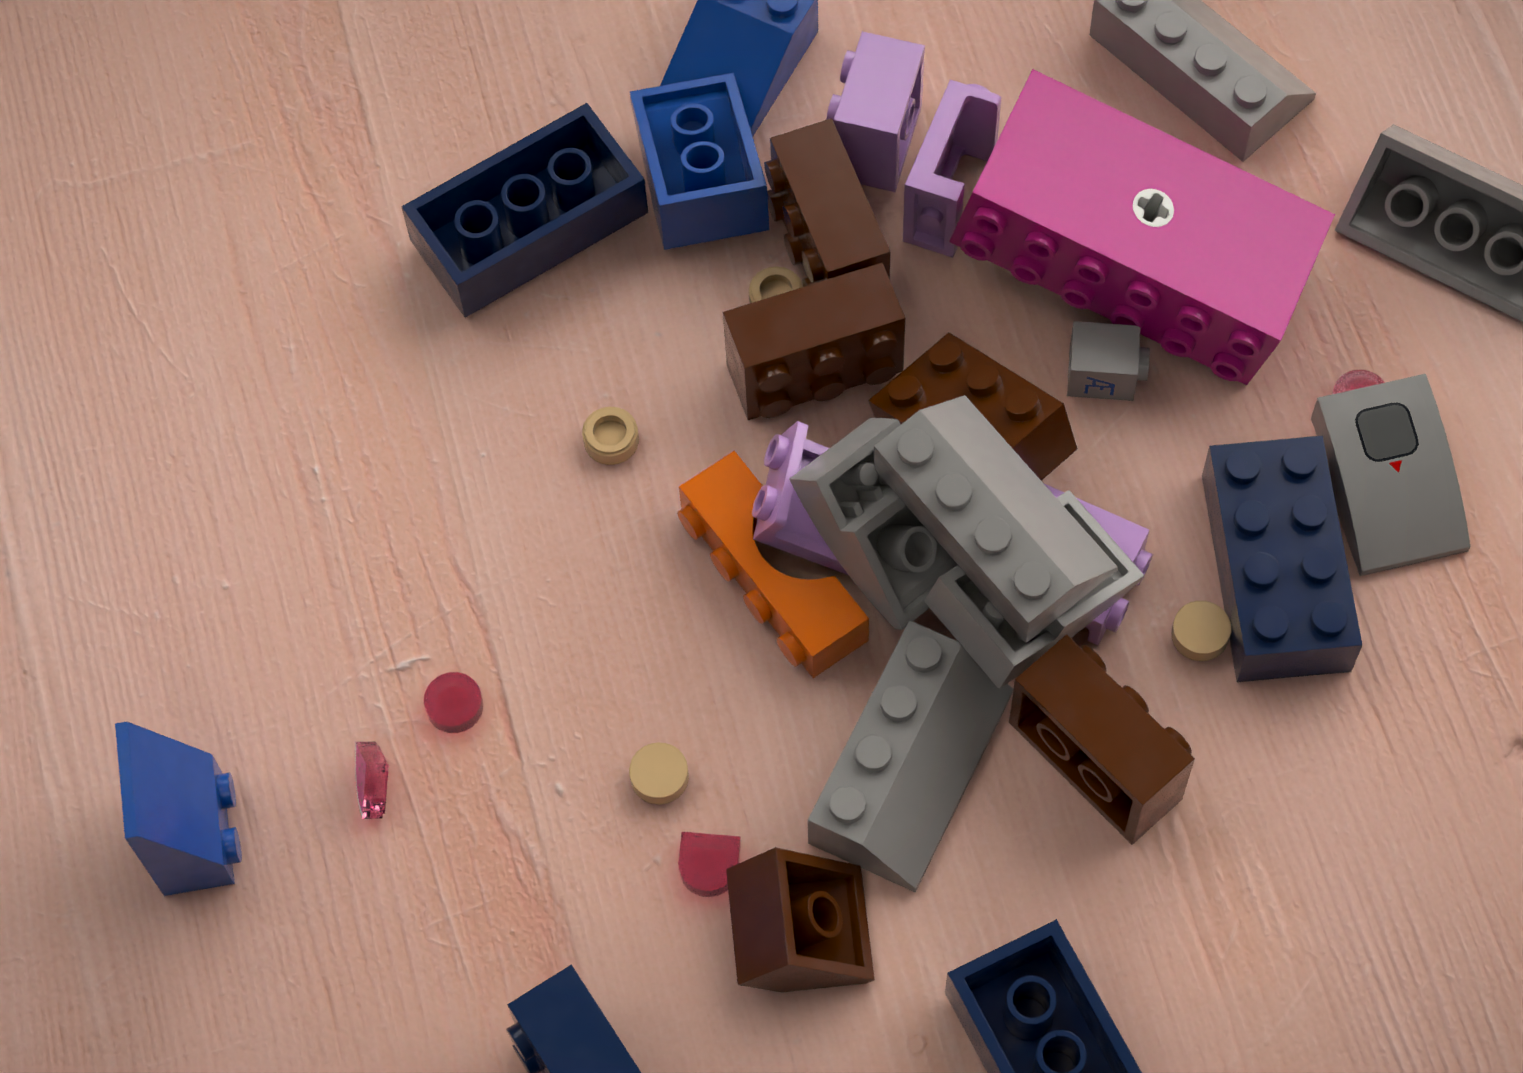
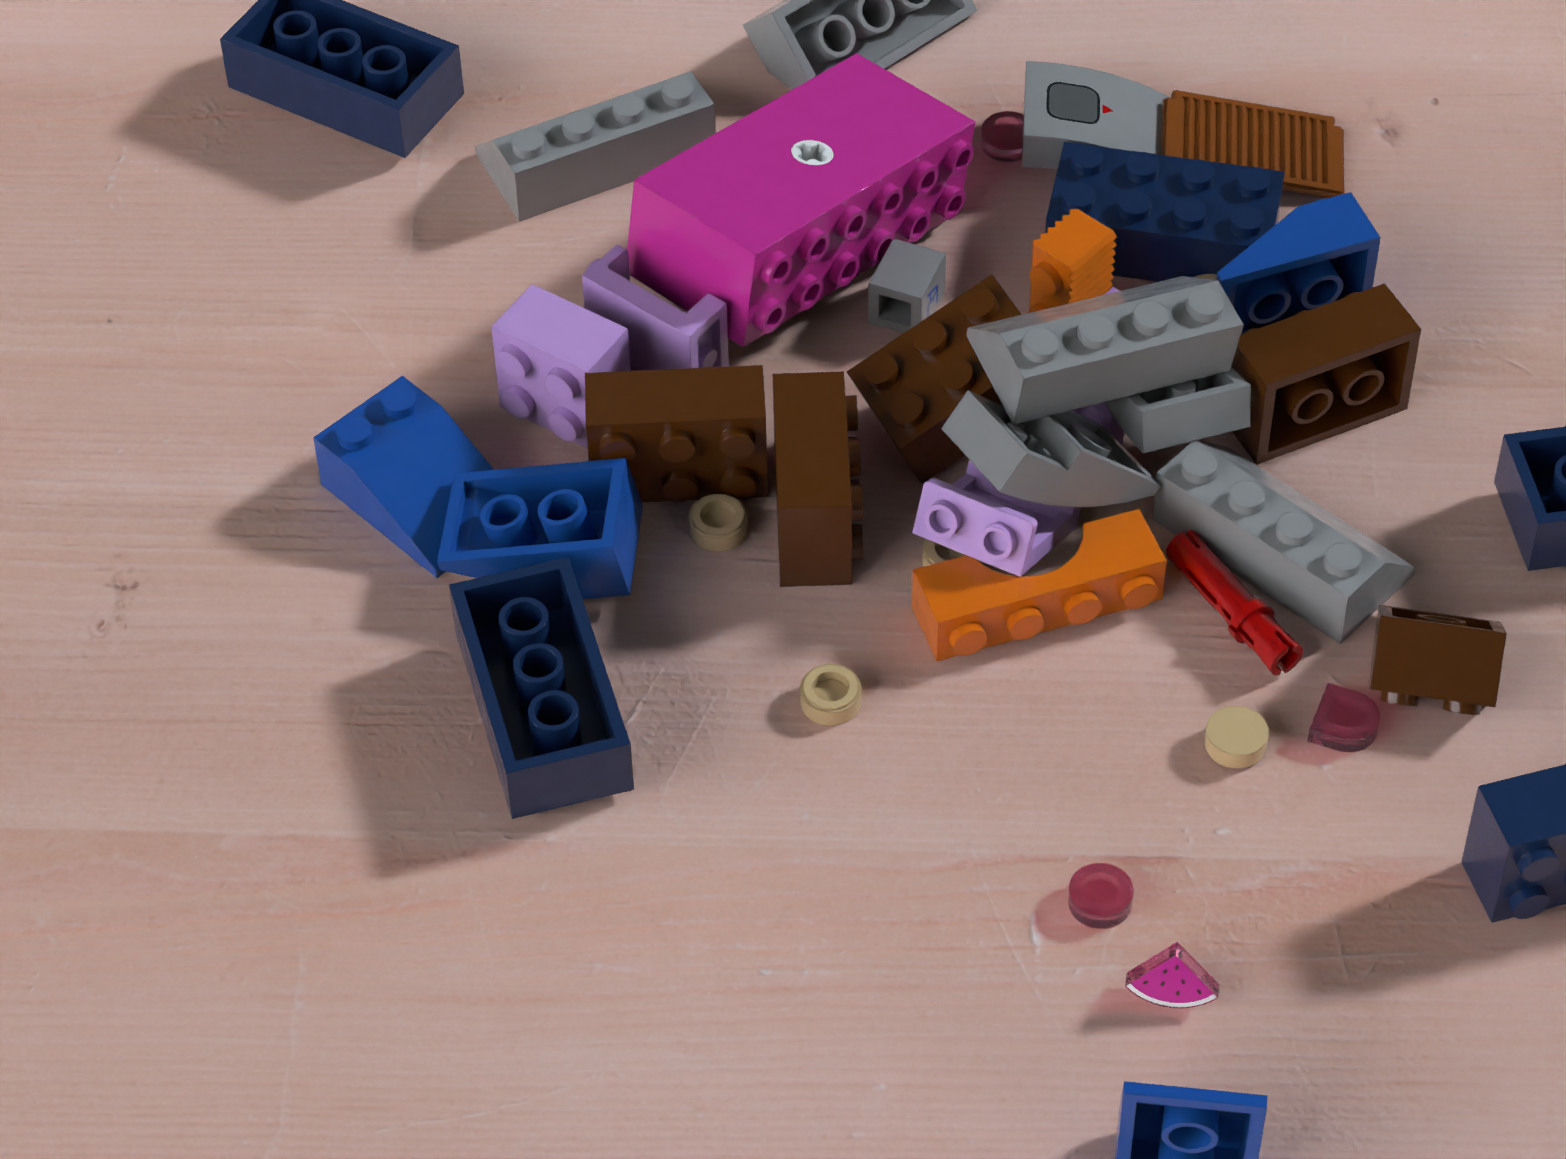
camera: 75 degrees left, 15 degrees down
none -> orange brick [1027,209,1117,313]
none -> dark orange window [1161,90,1344,198]
none -> red pin [1166,530,1303,676]
none -> blue slope [1216,192,1381,335]

